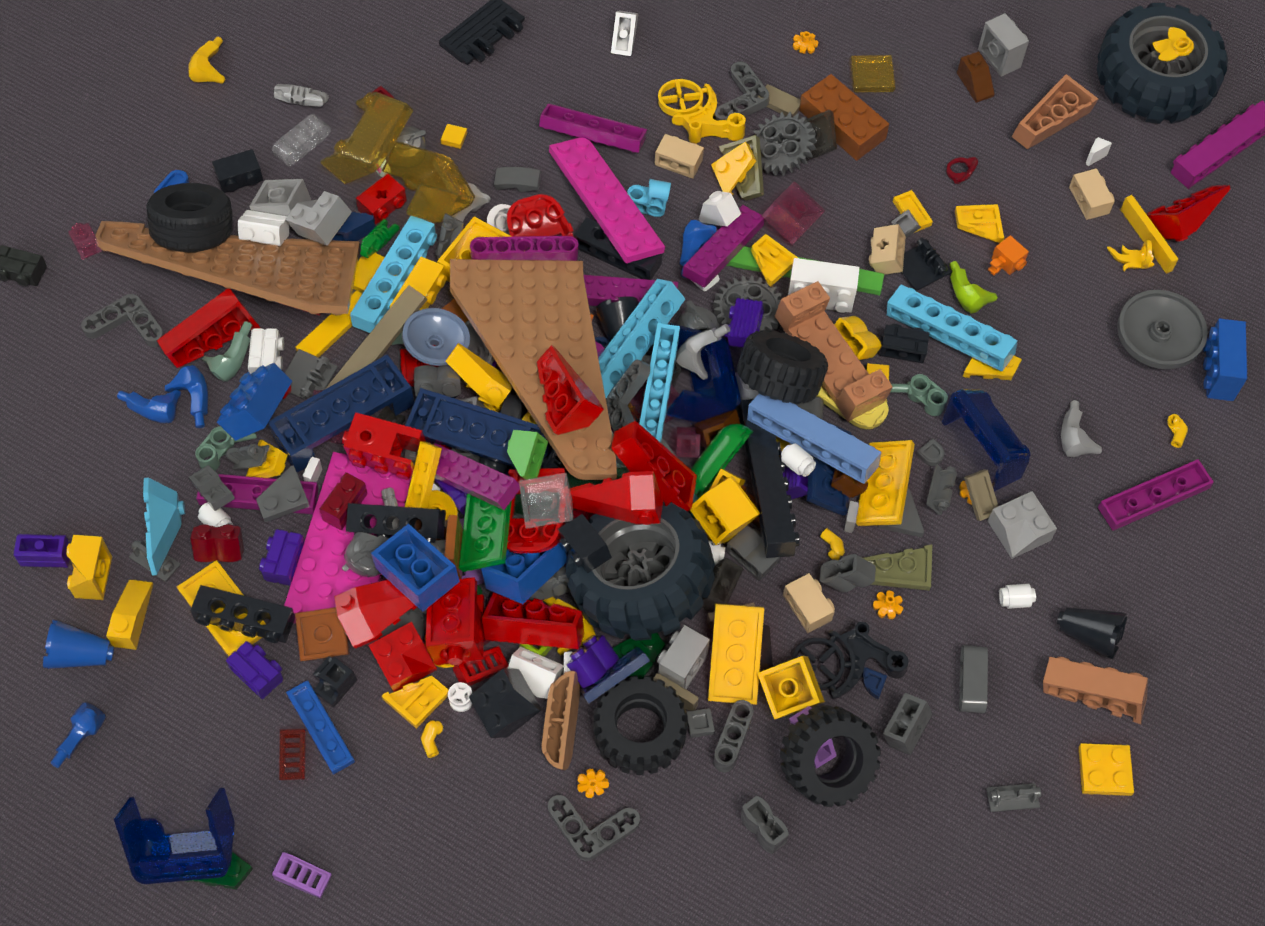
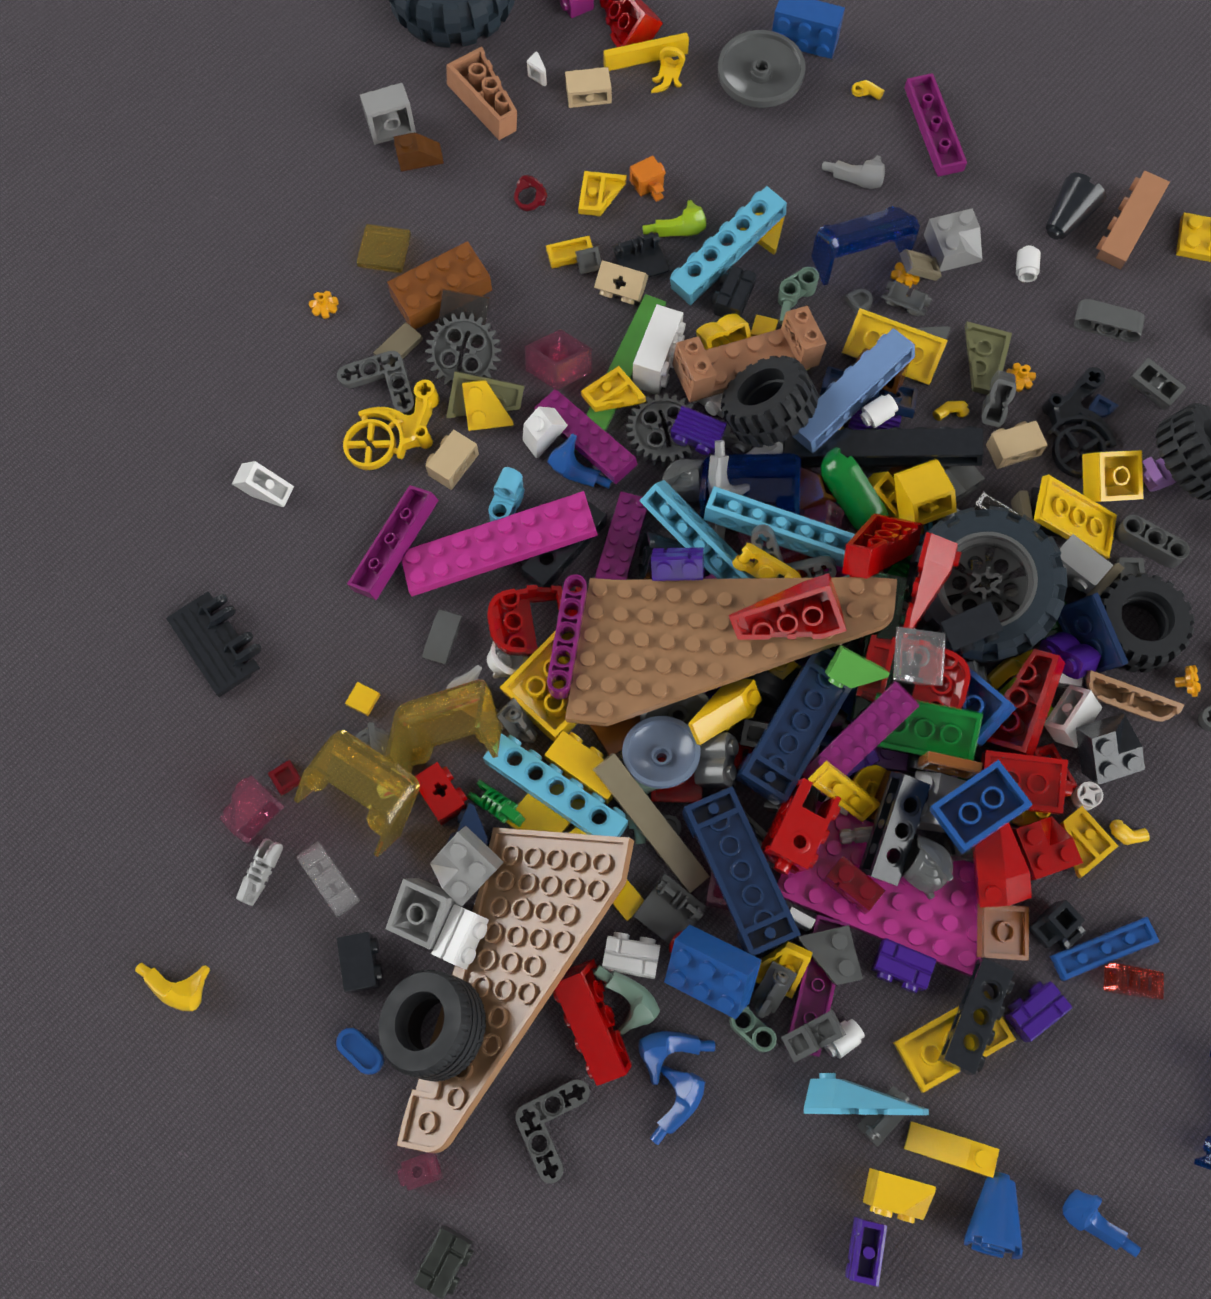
camera: 75 degrees left, 10 degrees up
dark red brick [190,524,244,562] -> none
light grey tile [844,501,859,533] -> none
none -> clear pink slope [220,775,285,844]
none -> dark purple brick [651,547,704,581]
none -> yellow plate [732,543,801,578]

